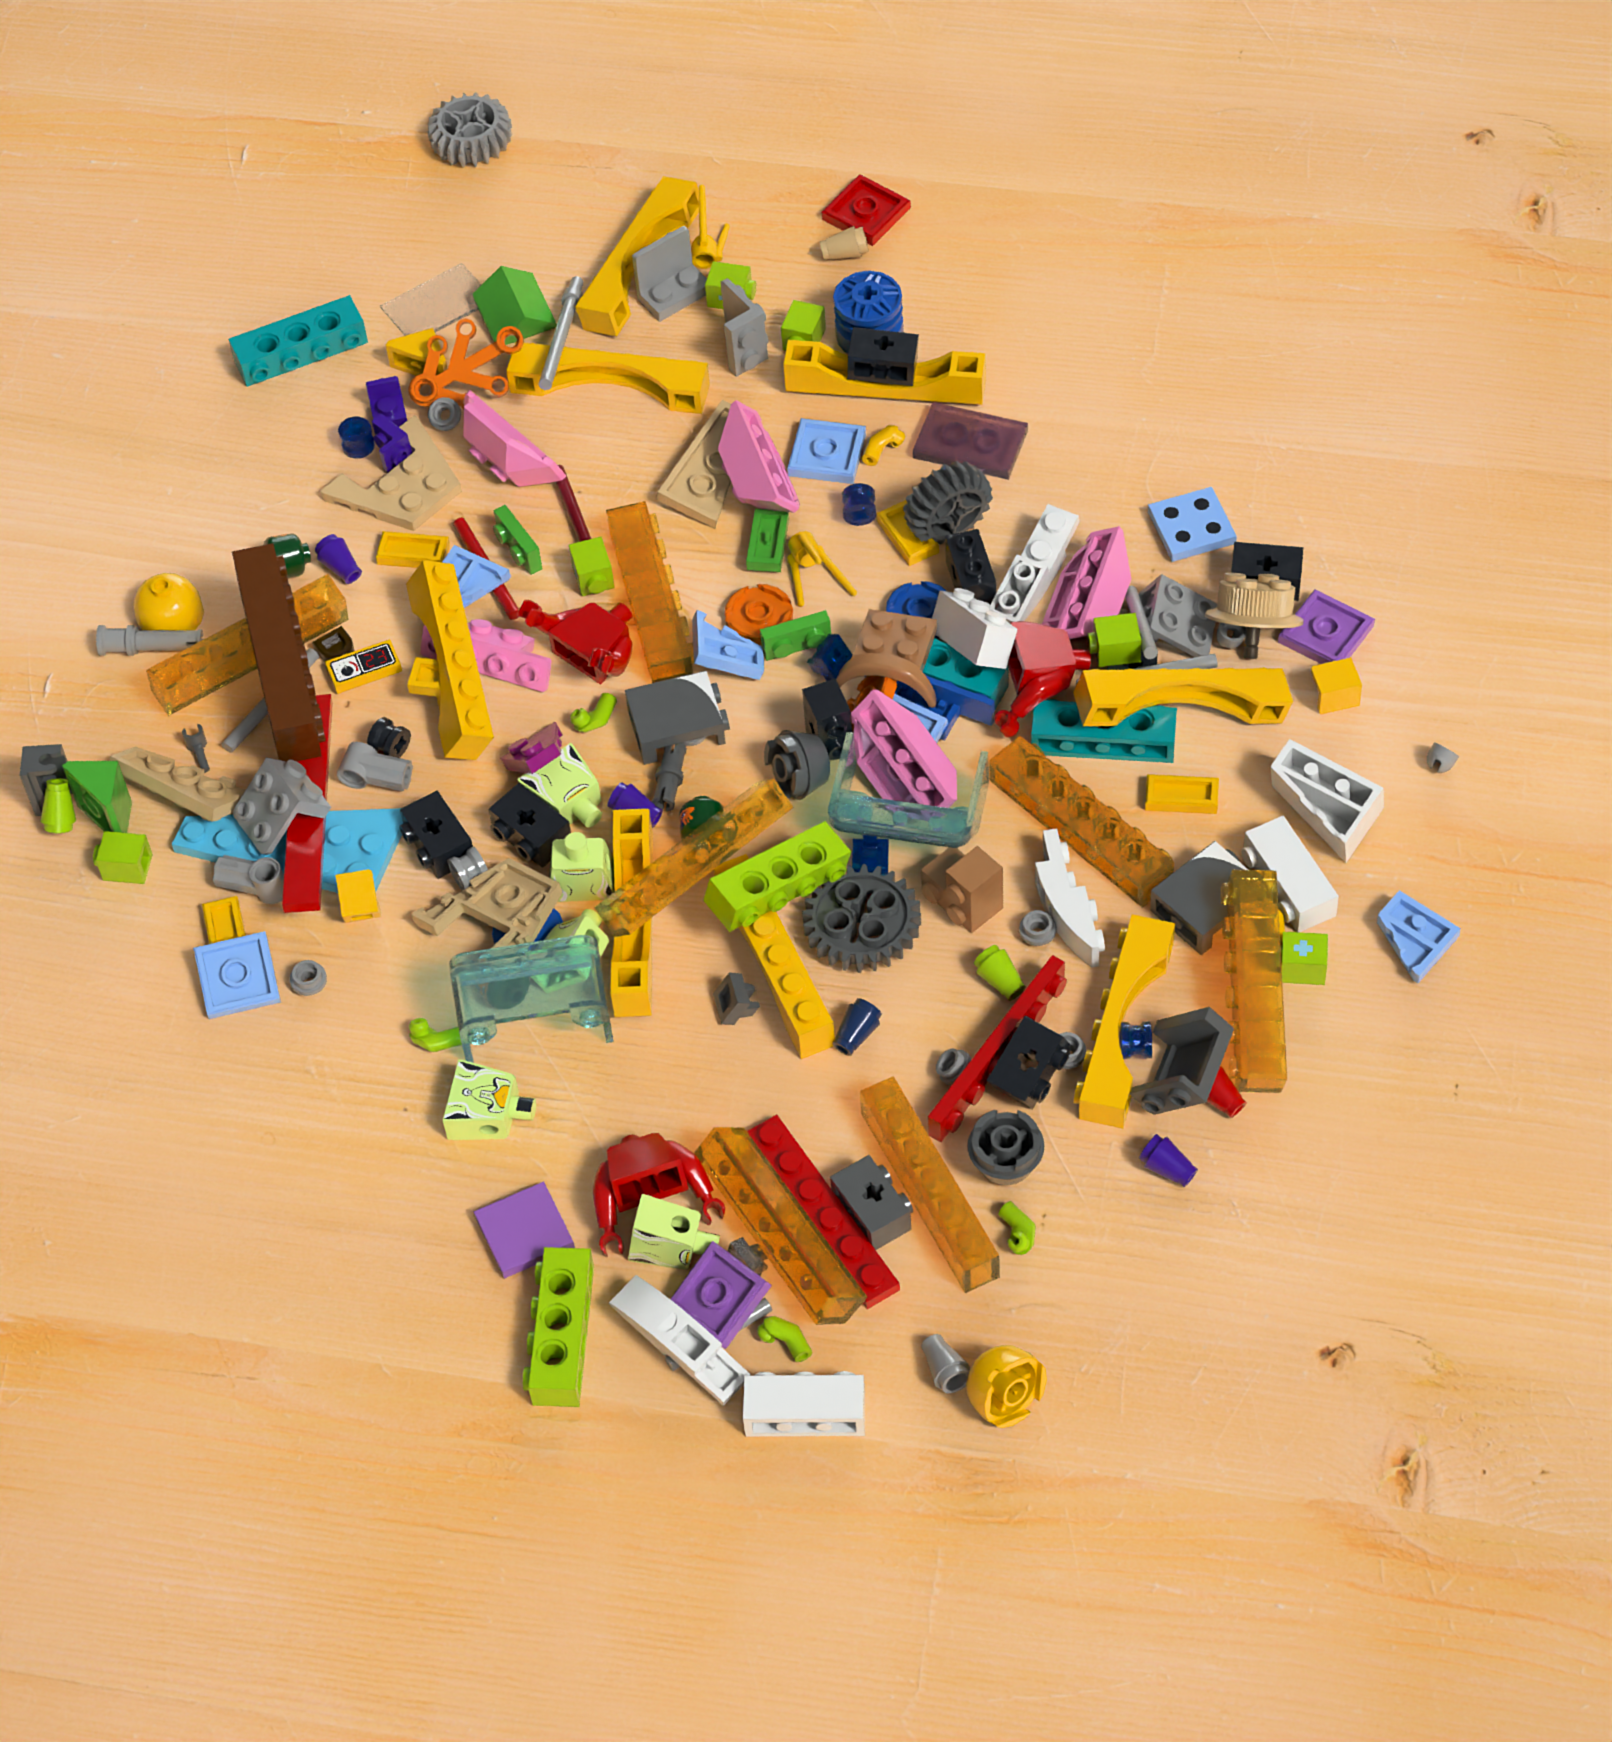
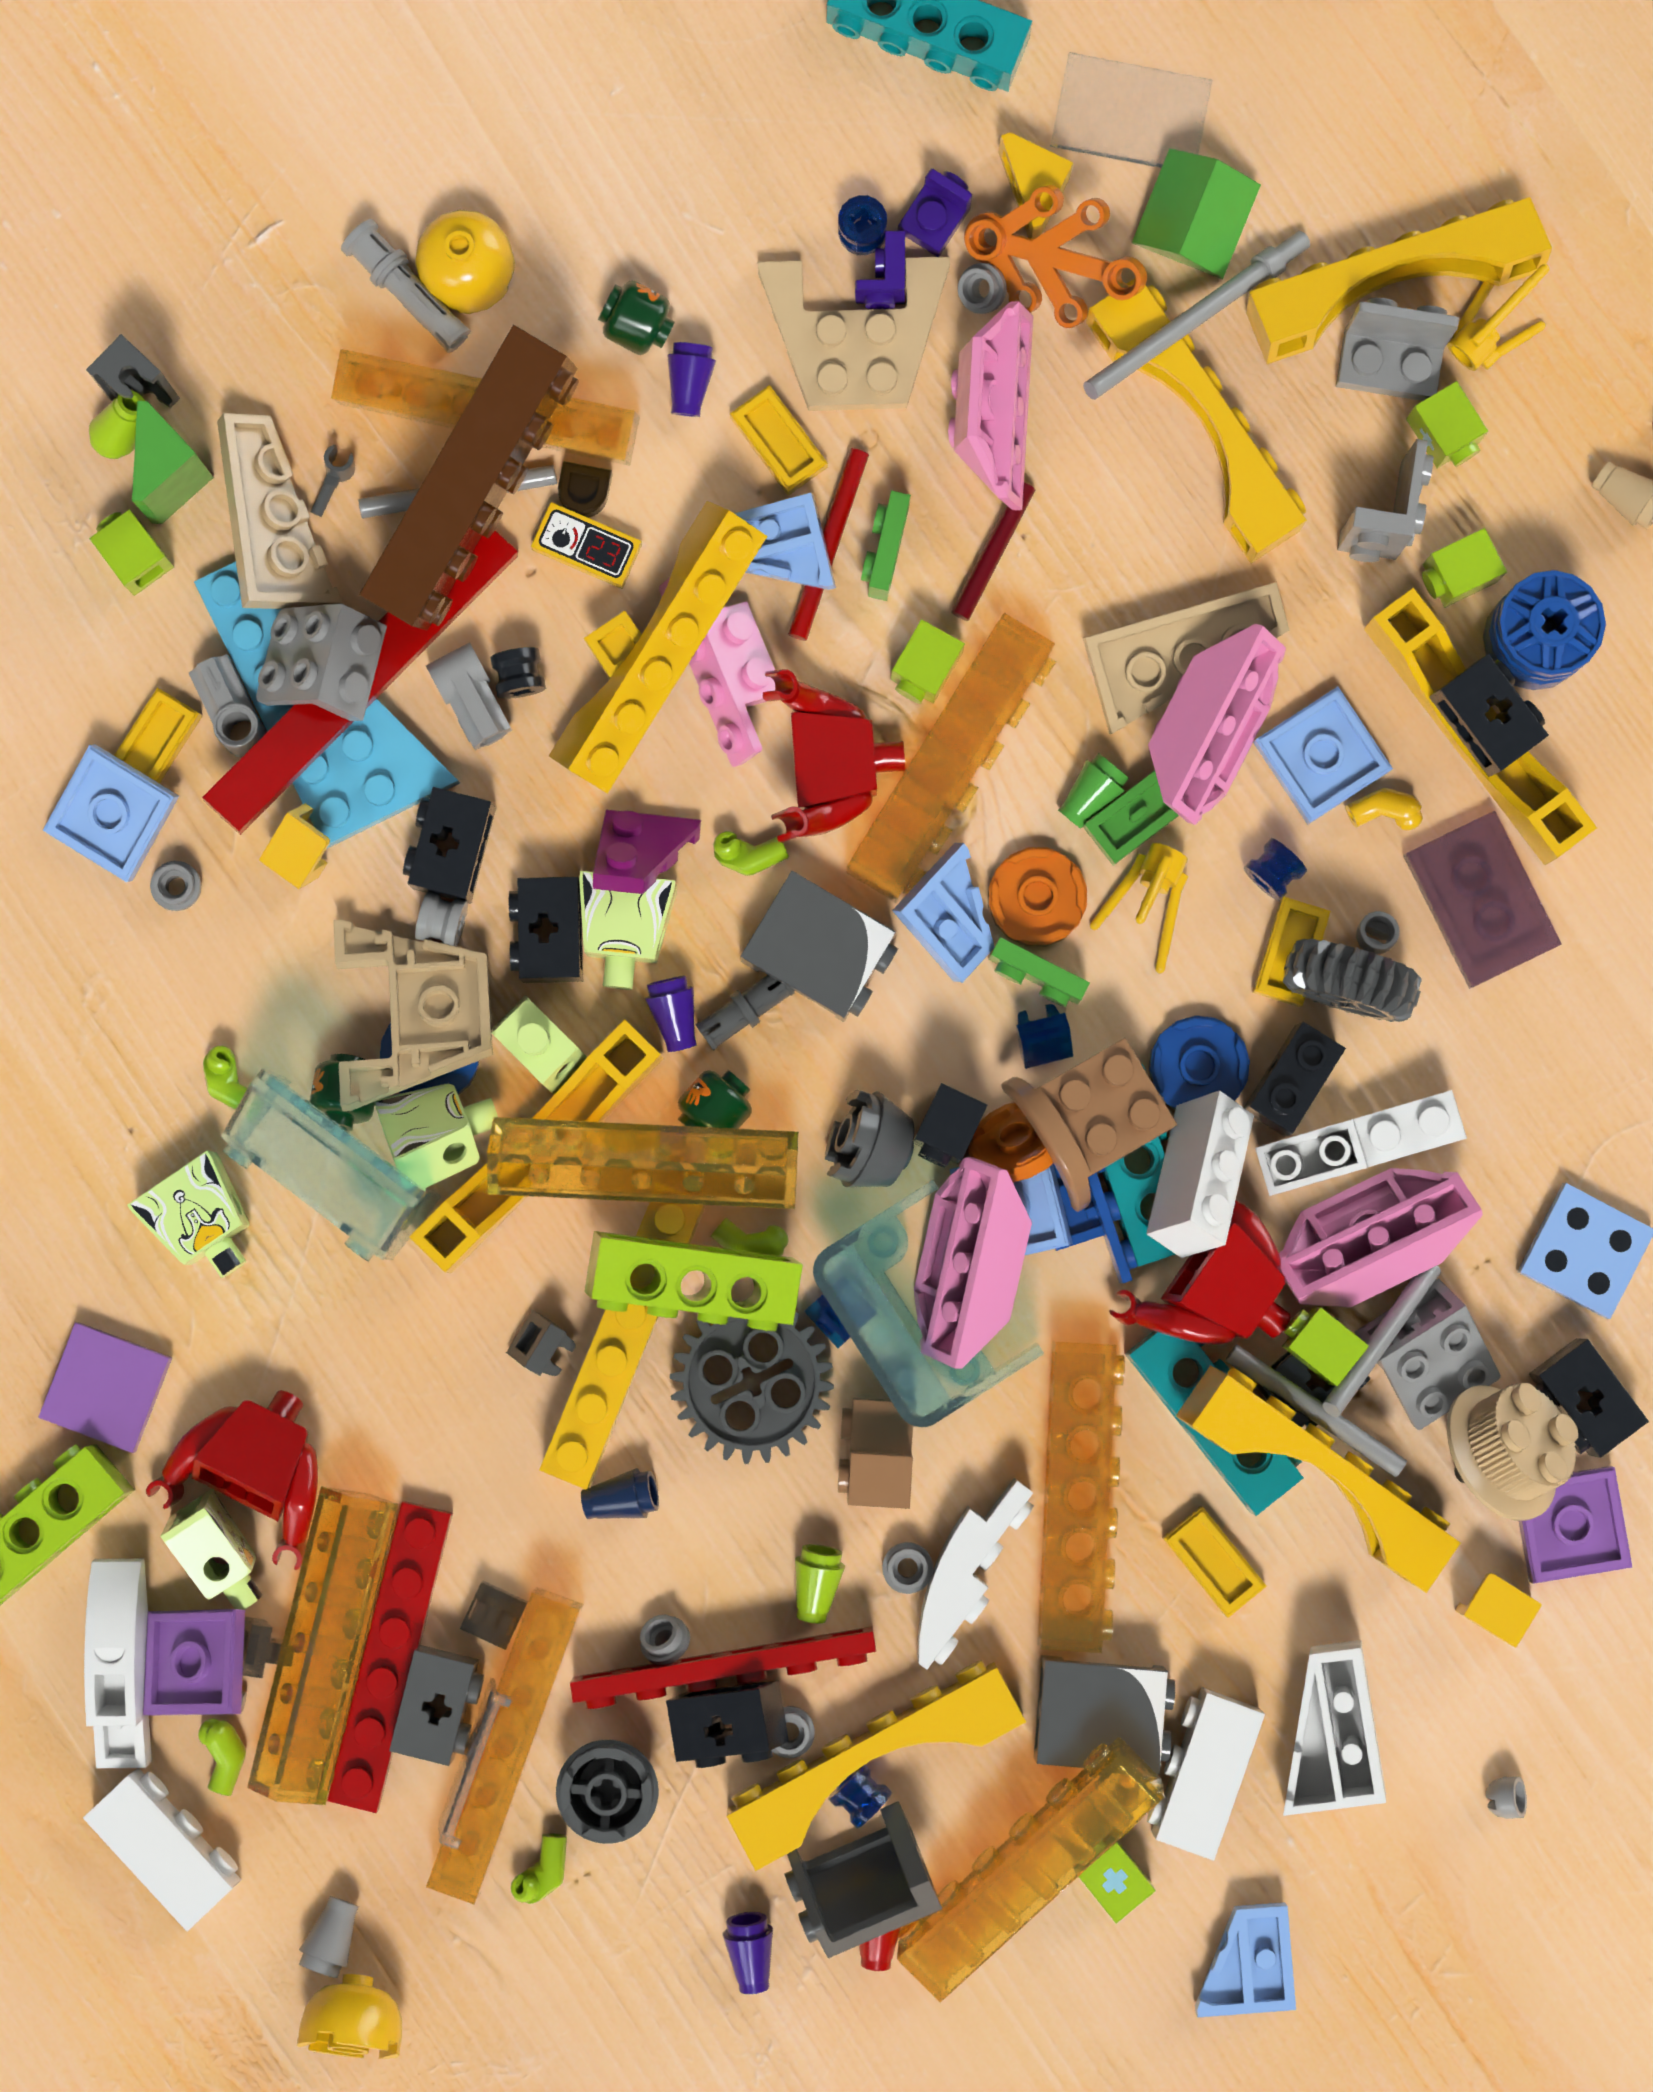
camera: 40 degrees right, 30 degrees up
none -> clear piece [438,1677,512,1849]
none -> clear smoke tile [460,1581,529,1650]
none -> bright green cone [1058,753,1129,829]

